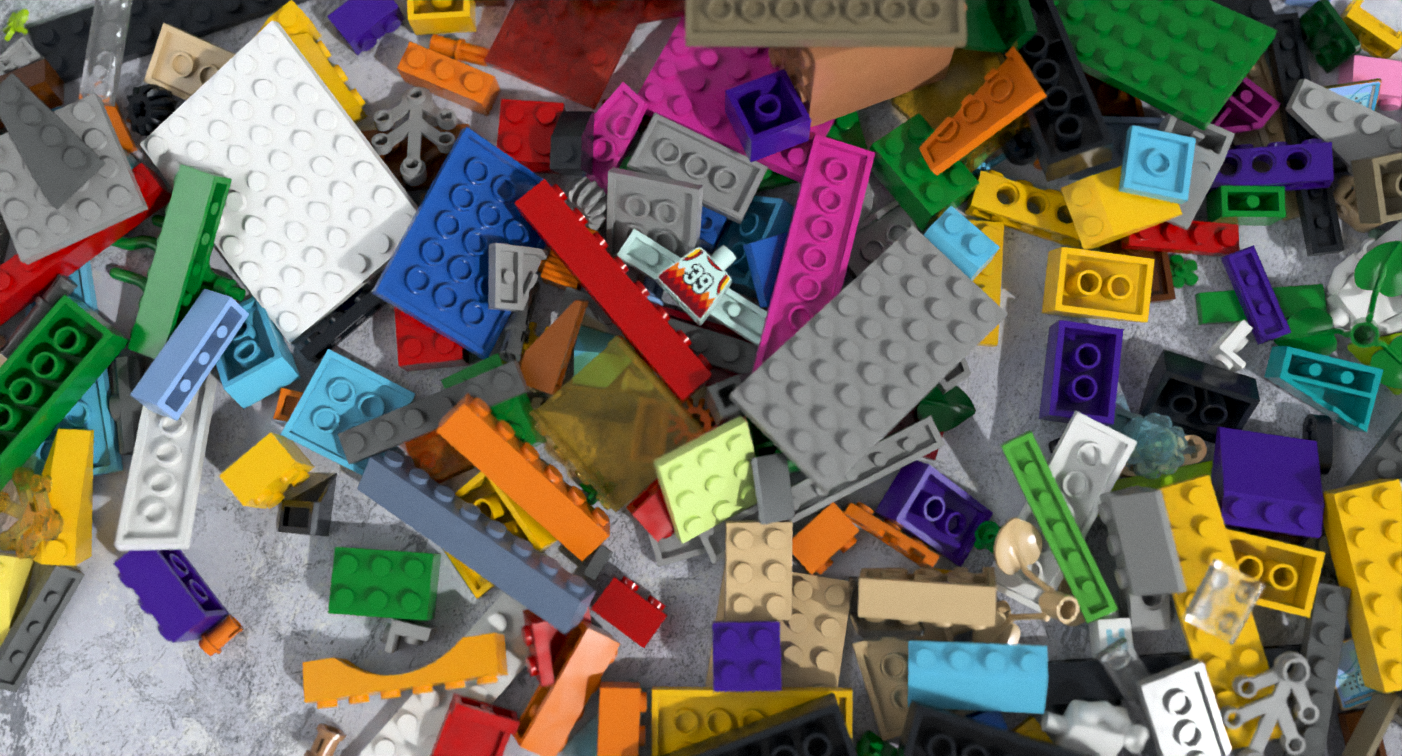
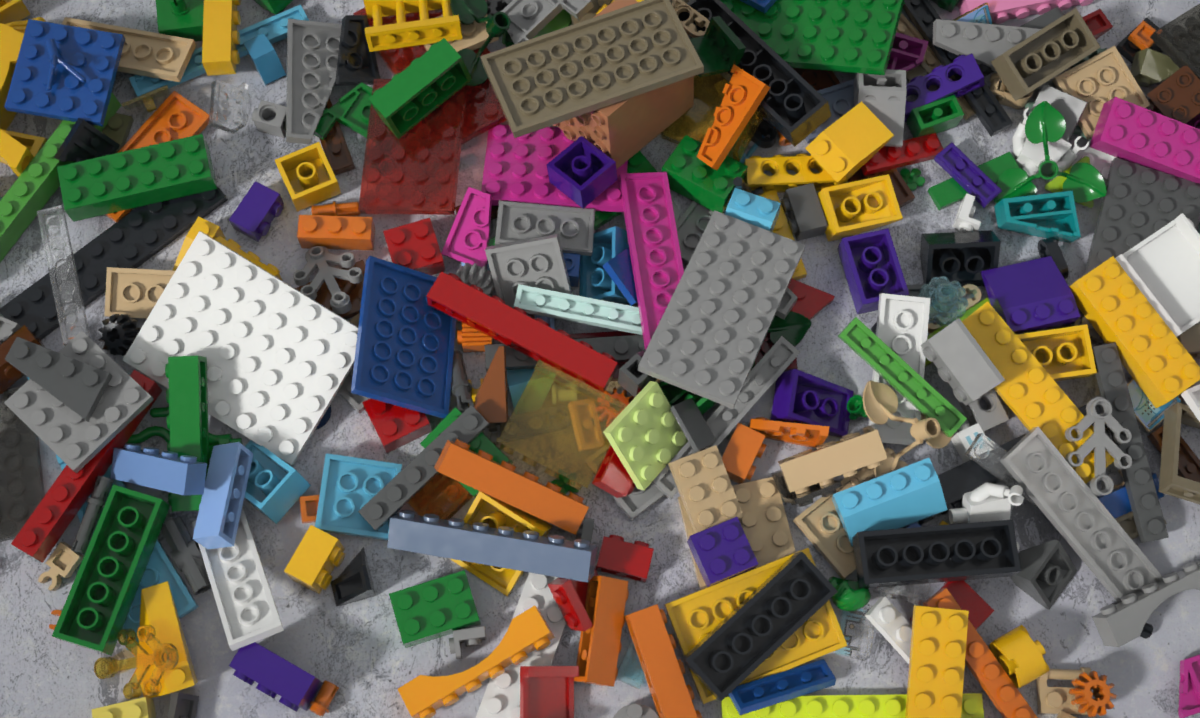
camera: 25 degrees left, 10 degrees down
black plate [300,290,387,364] -> none
light grey wing [488,243,548,312] -> none
black slope [550,111,594,175] -> none
torso [656,245,736,326] -> none
medium azure plate [1118,125,1196,204] -> none
clear bracket [1182,559,1265,645] -> none
none -> medium blue brick [110,443,207,496]
none -> black piece [733,177,764,195]
none -> dark grey brick [781,183,828,241]
none -> red wing [788,279,835,320]

